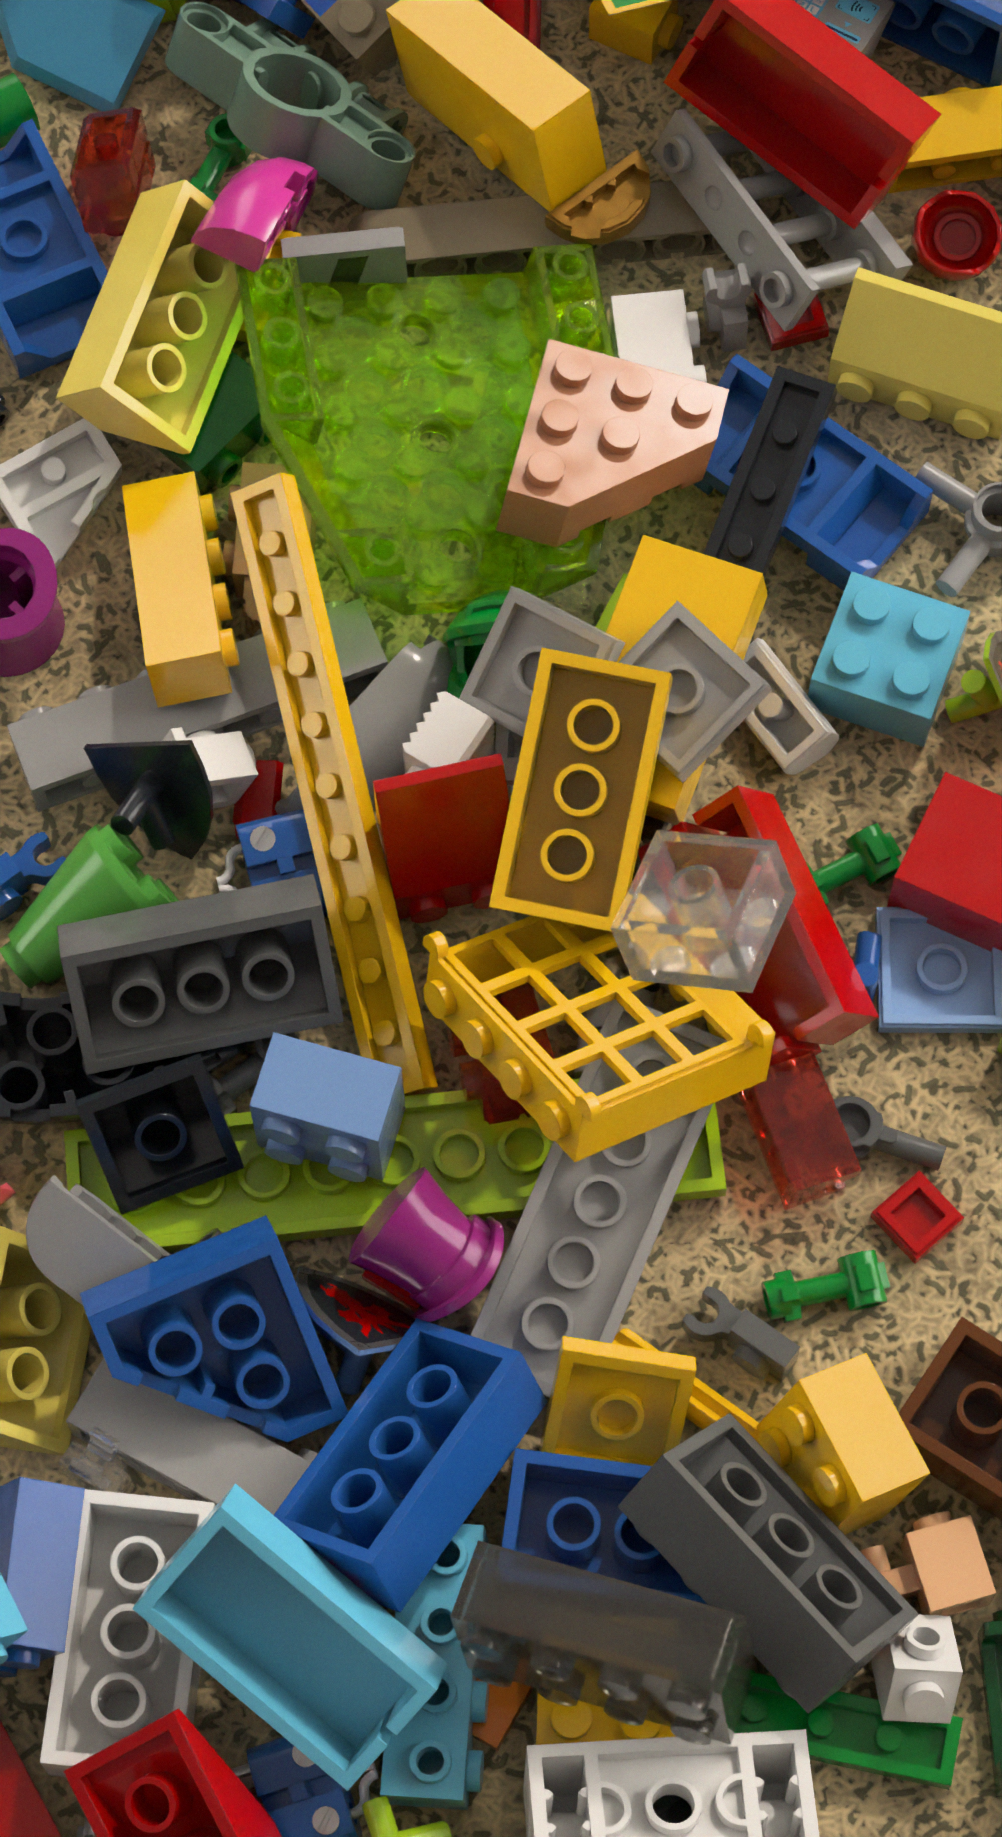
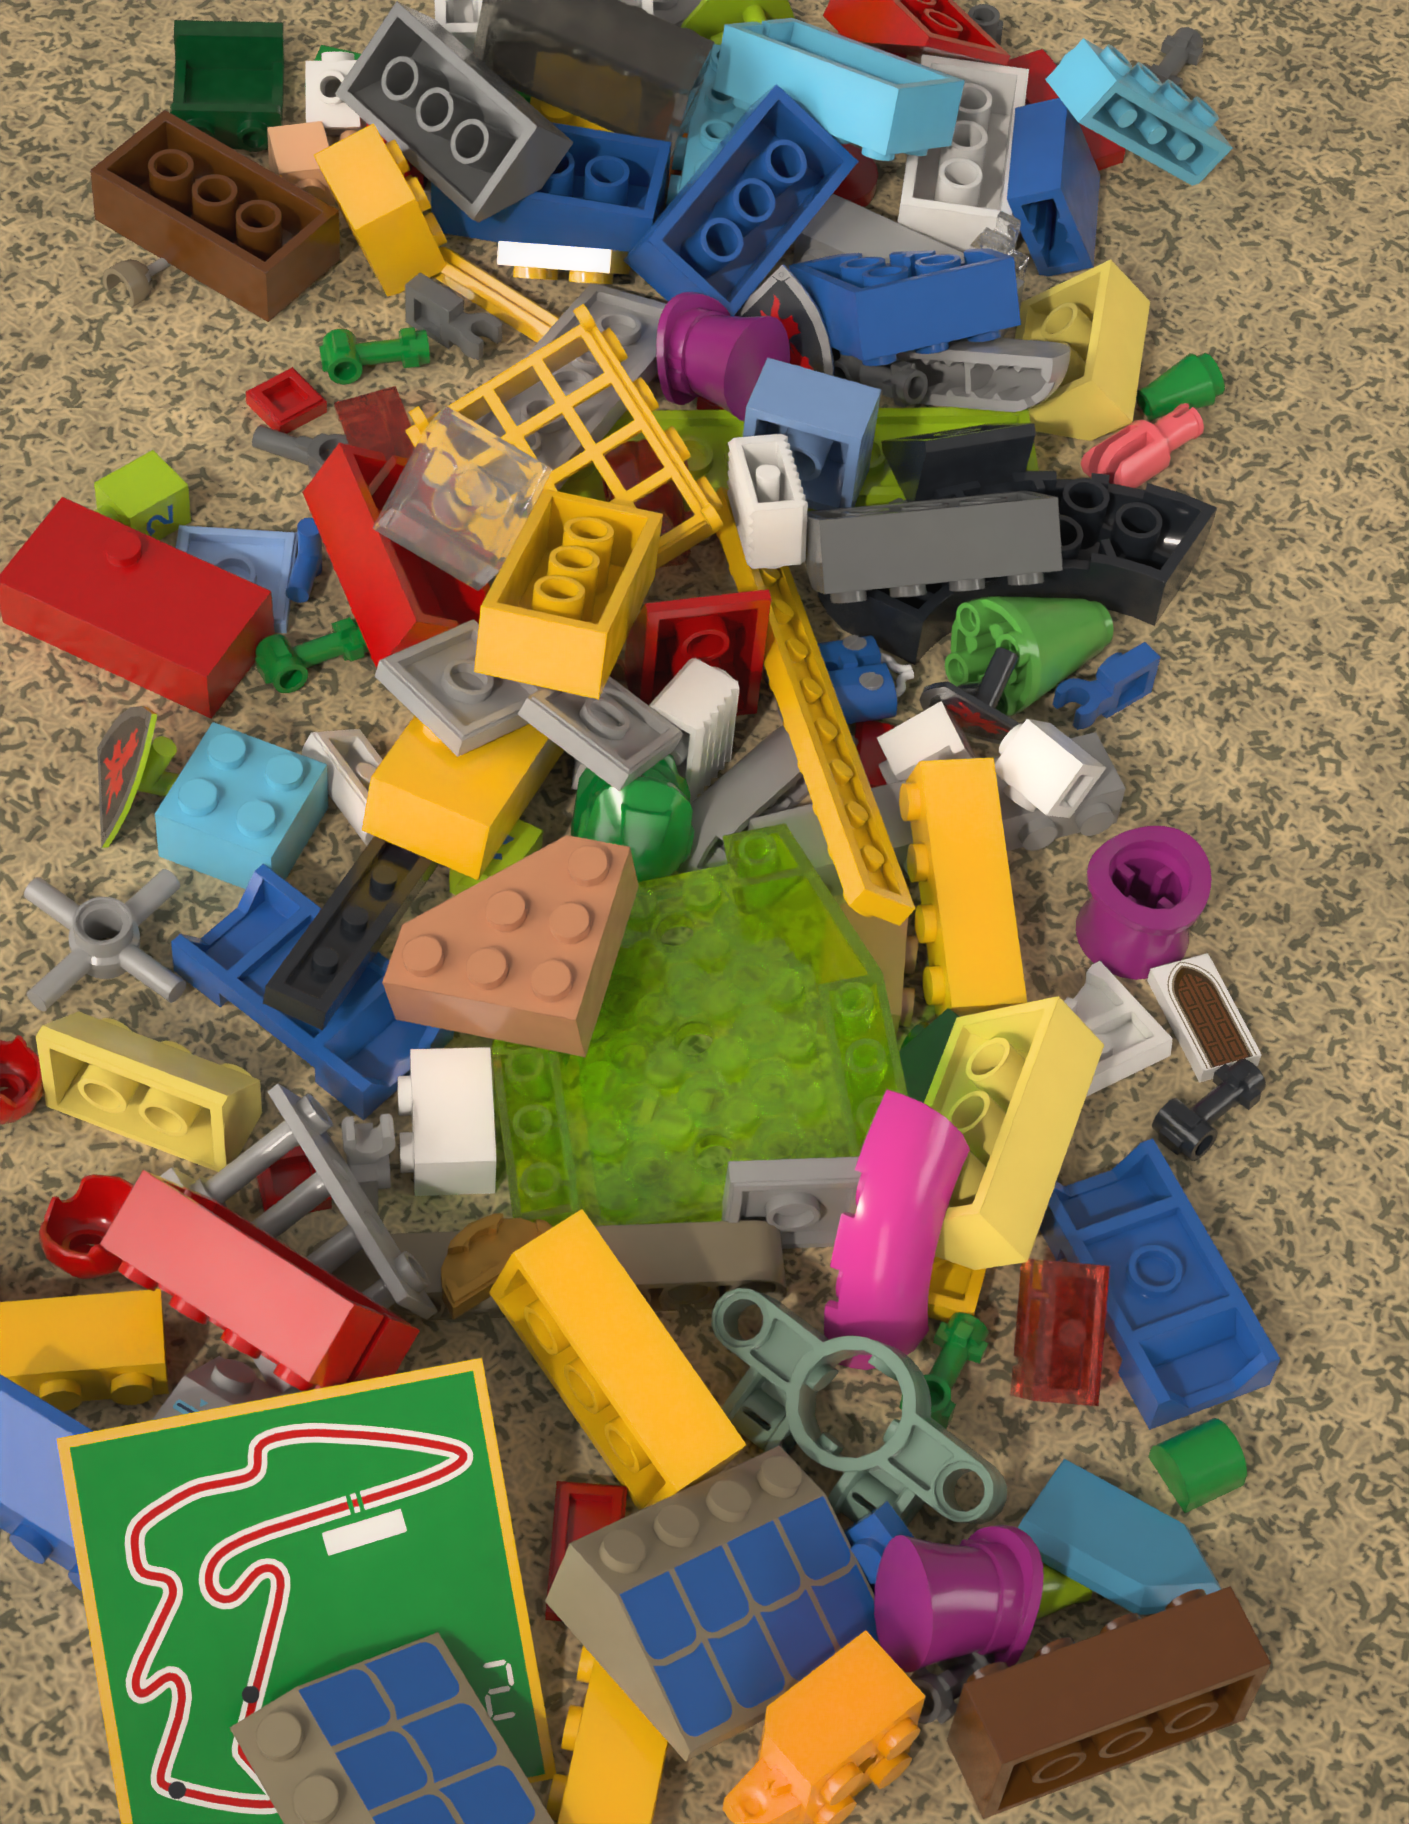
camera: 175 degrees right, 15 degrees down
none -> white brick [727,434,808,569]
none -> white brick [995,719,1106,818]

